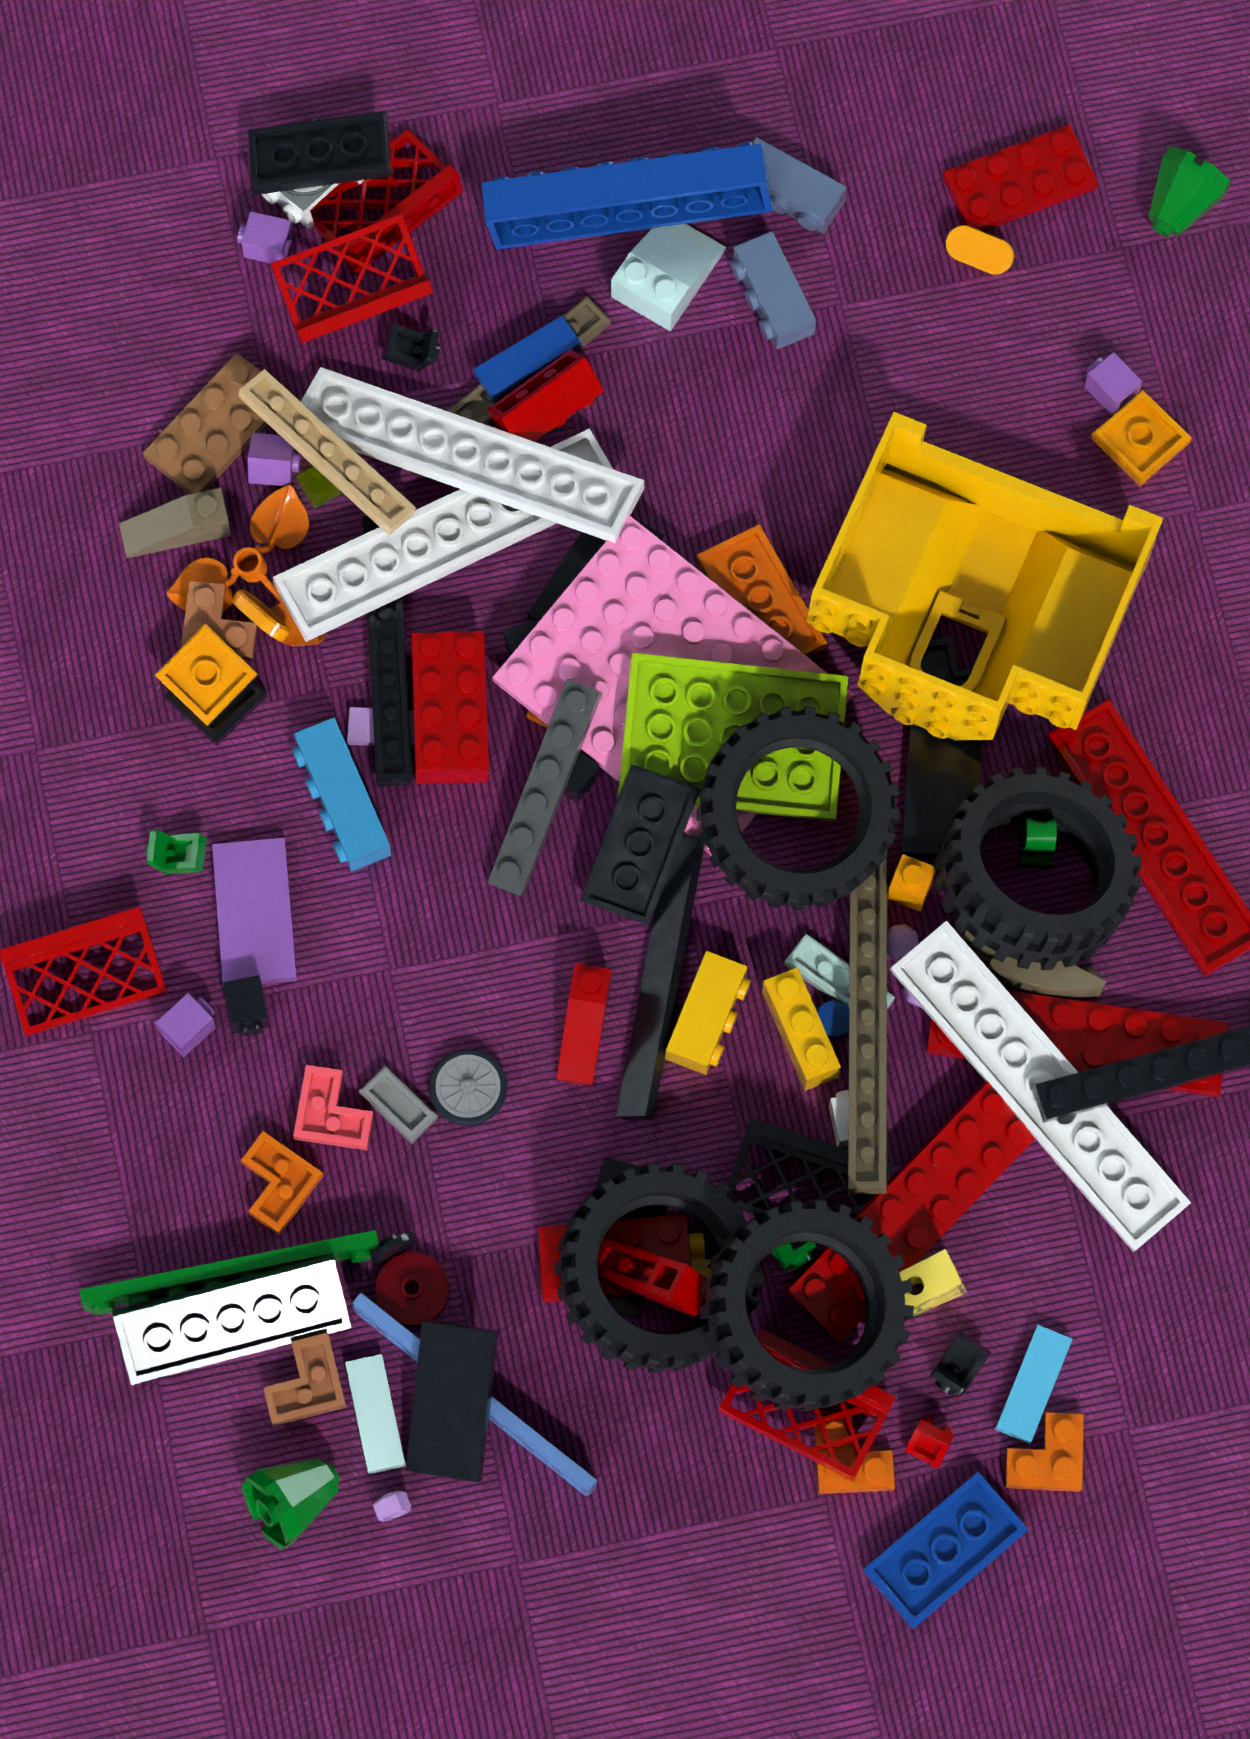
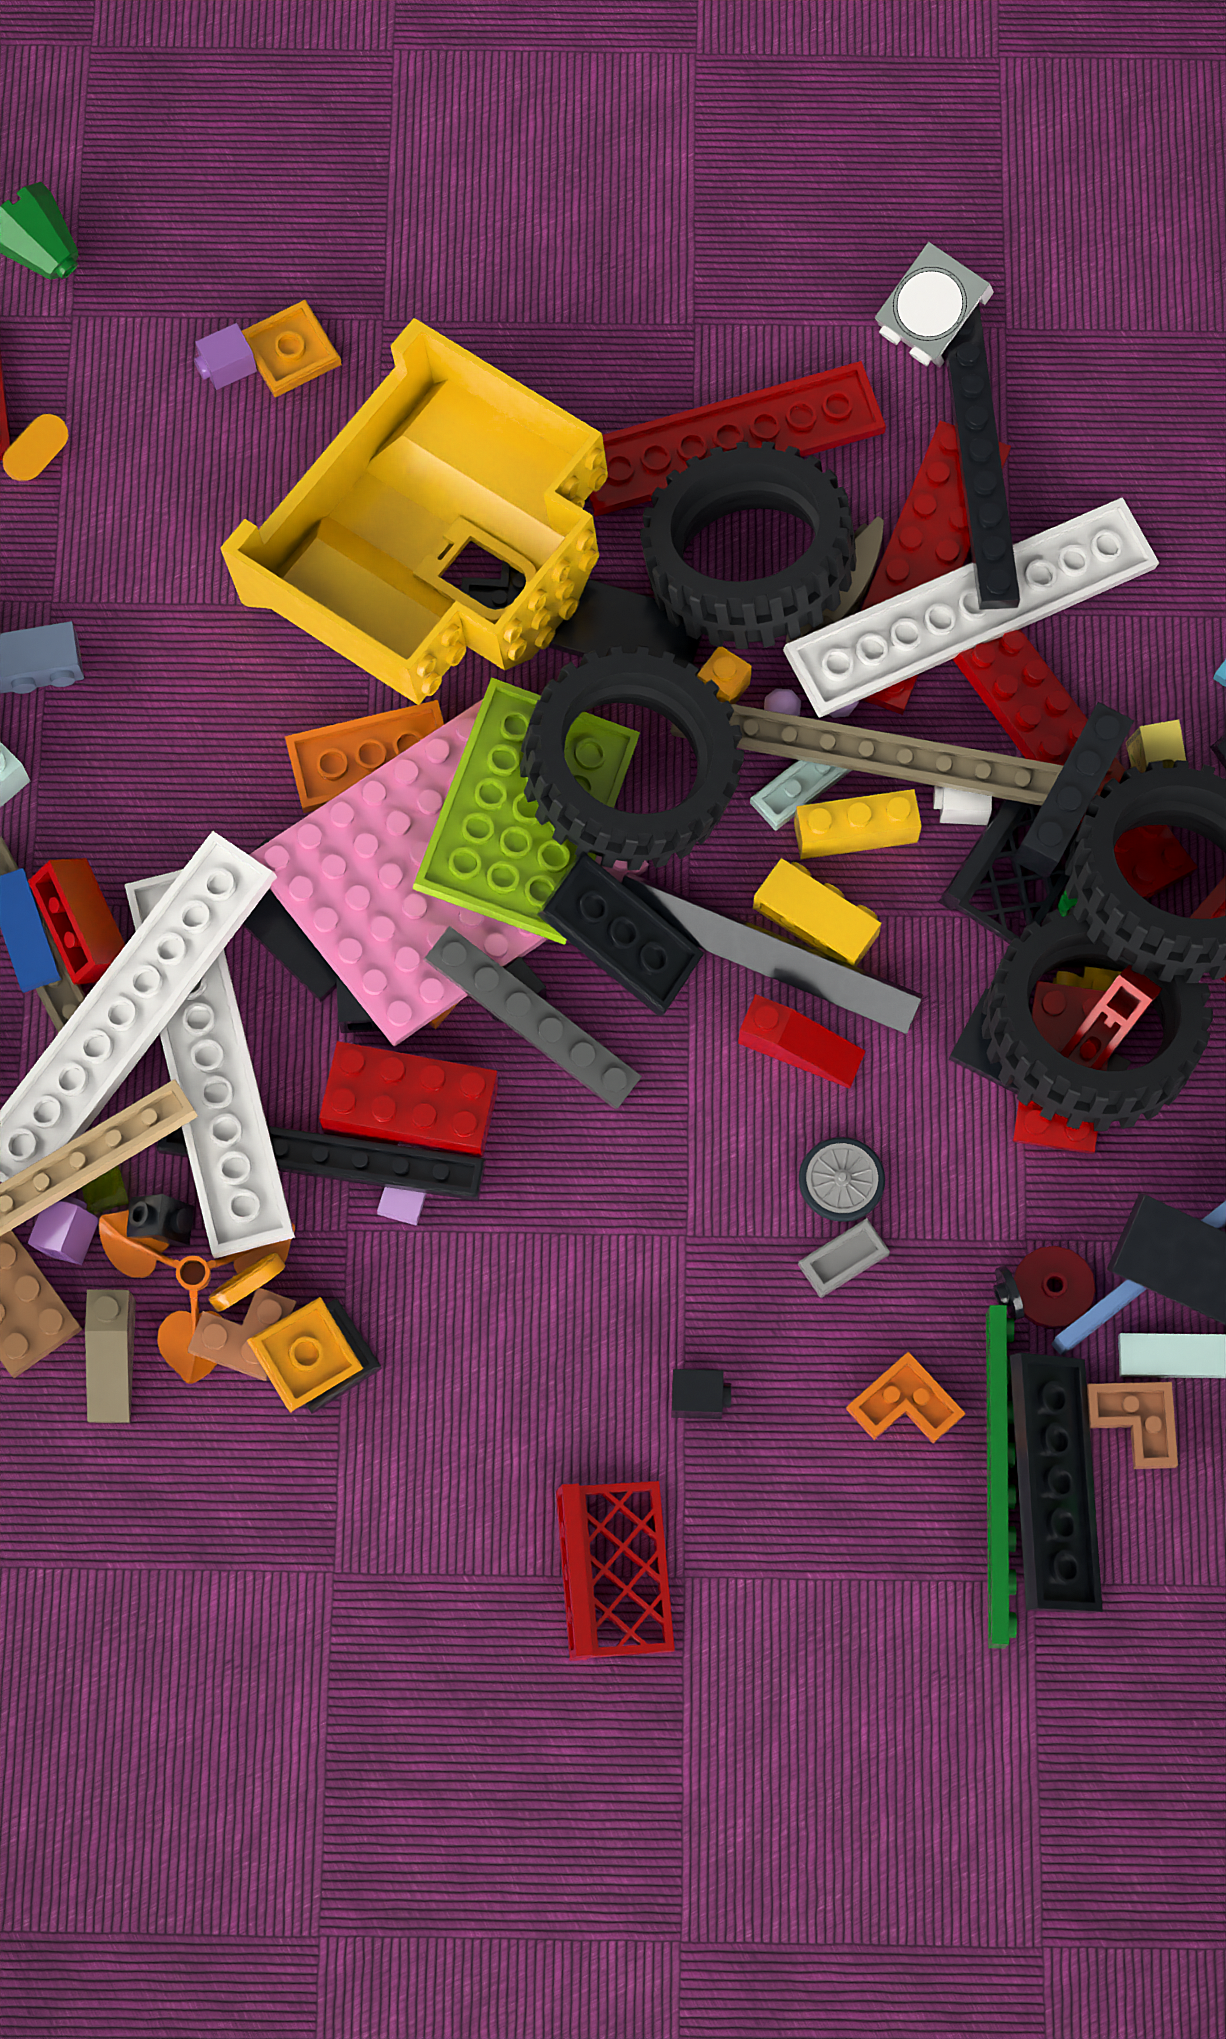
camera: 75 degrees left, 0 degrees up
green bracket [146,830,207,875] -> none
medium lavender brick [155,993,216,1058] -> none
medium lavender tile [212,838,297,987] -> none
dark azure brick [291,718,391,872] -> none
coral plate [293,1065,373,1151] -> none
blue tile [817,1000,849,1039] -> none
green leg [1018,818,1057,869] -> none
none -> black bracket [126,1194,194,1247]
none -> black arch [1012,702,1134,879]

